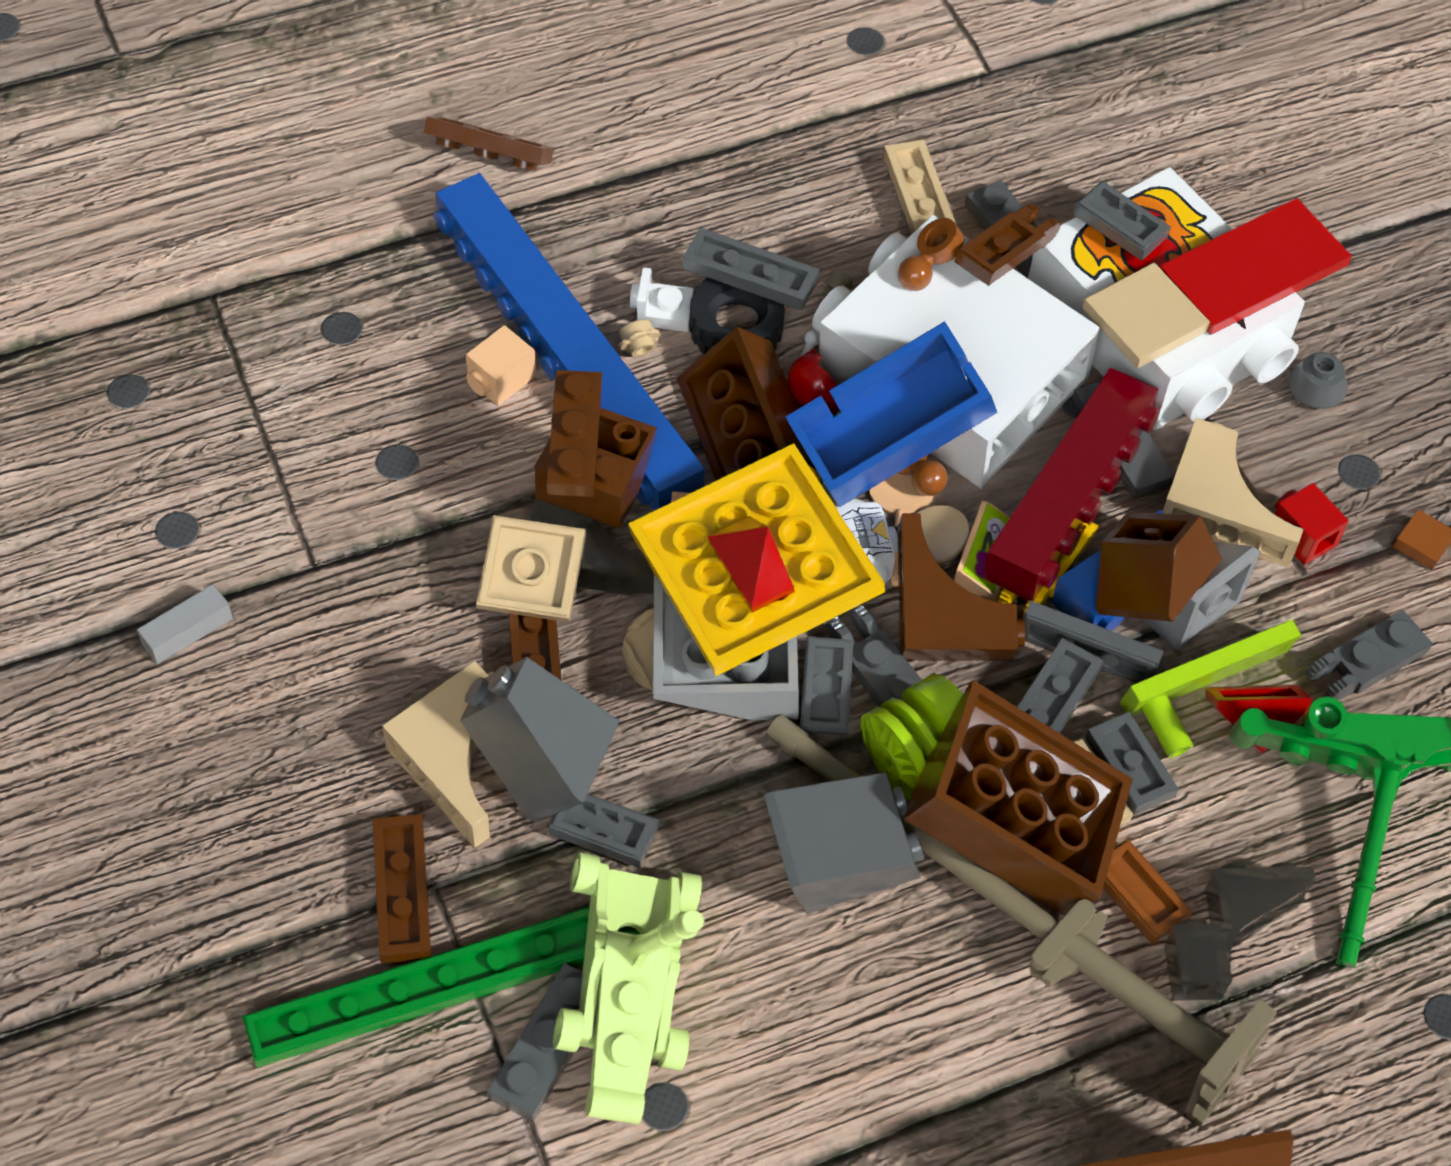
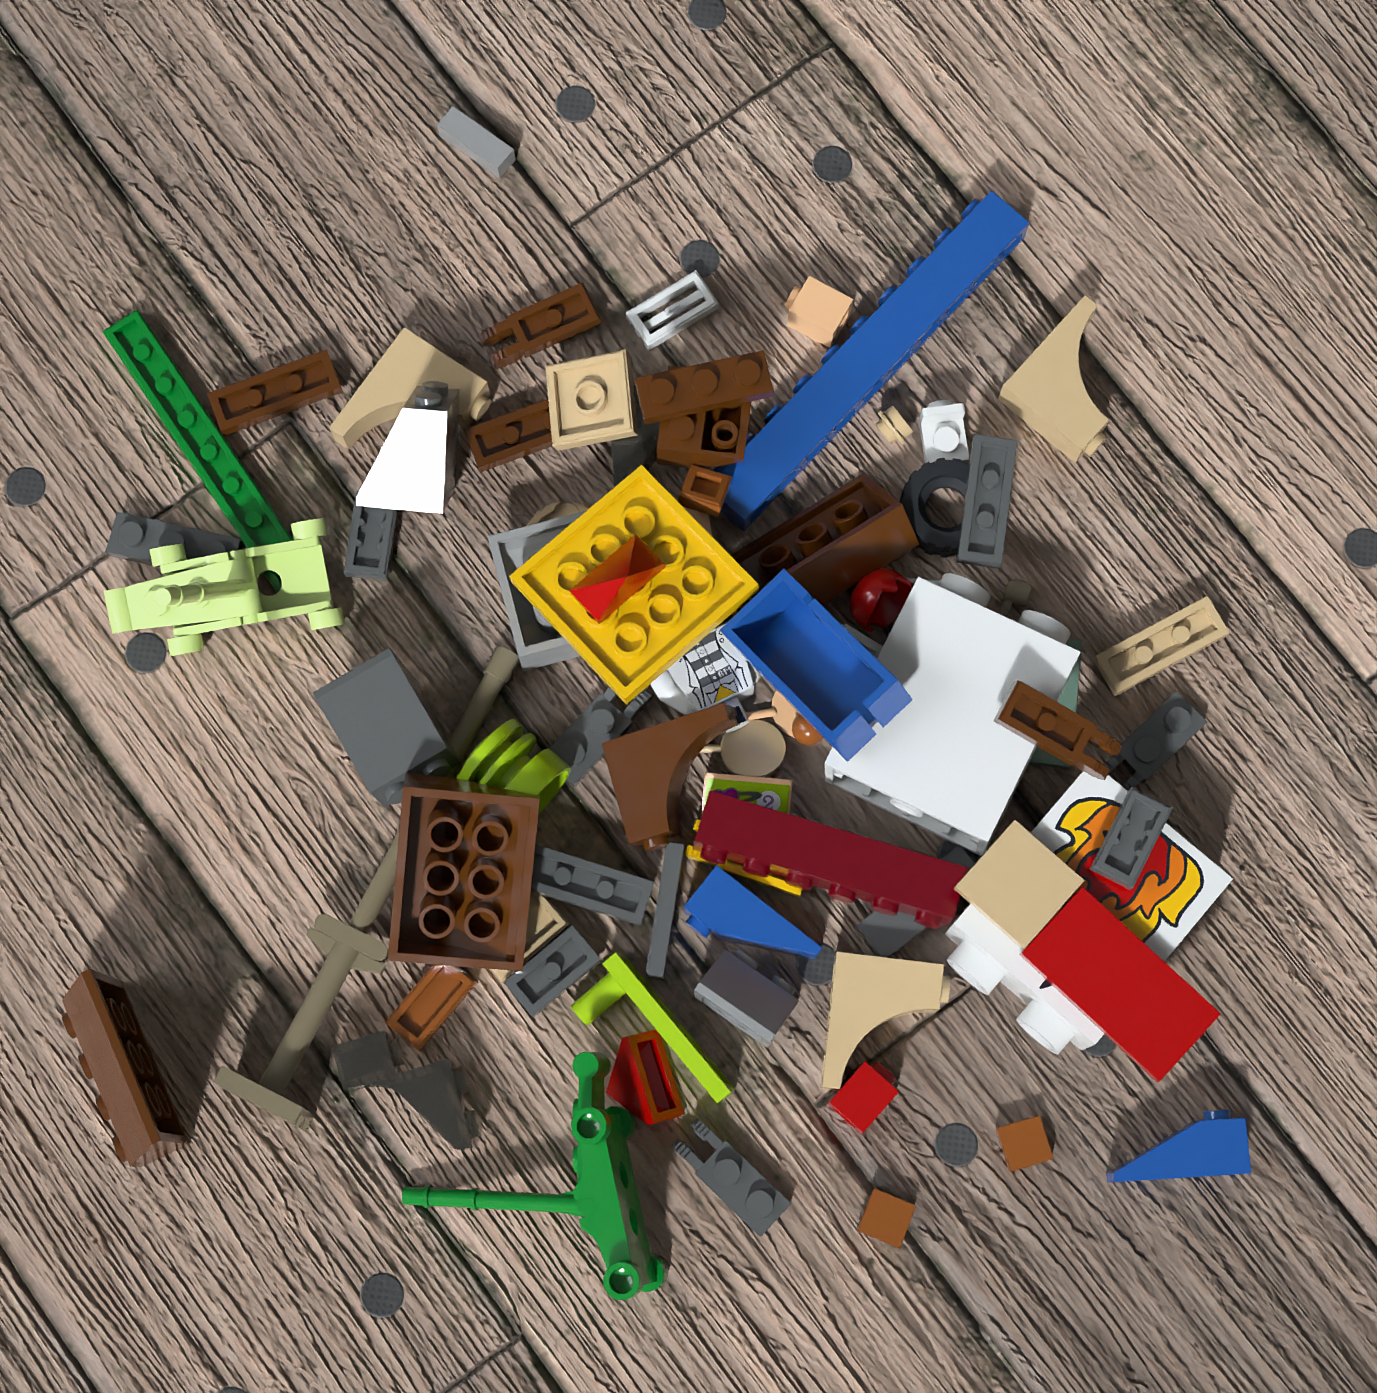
camera: 80 degrees right, 20 degrees up
reddish brown plate [423,116,554,170] -> none
dark grey plate [800,636,854,736] -> none
dark orange plate [897,218,964,291] -> none
reddish brown slope [1096,512,1222,622] -> none
dark grey cone [1288,352,1348,409] -> none
none -> reddish brown hinge [479,283,601,369]
none -> white tile [626,270,719,351]
none -> dark orange tile [678,464,732,517]
none -> dark orange tile [995,1115,1054,1172]
none -> tan arch [998,295,1109,463]
none -> blue slope [1106,1110,1251,1183]

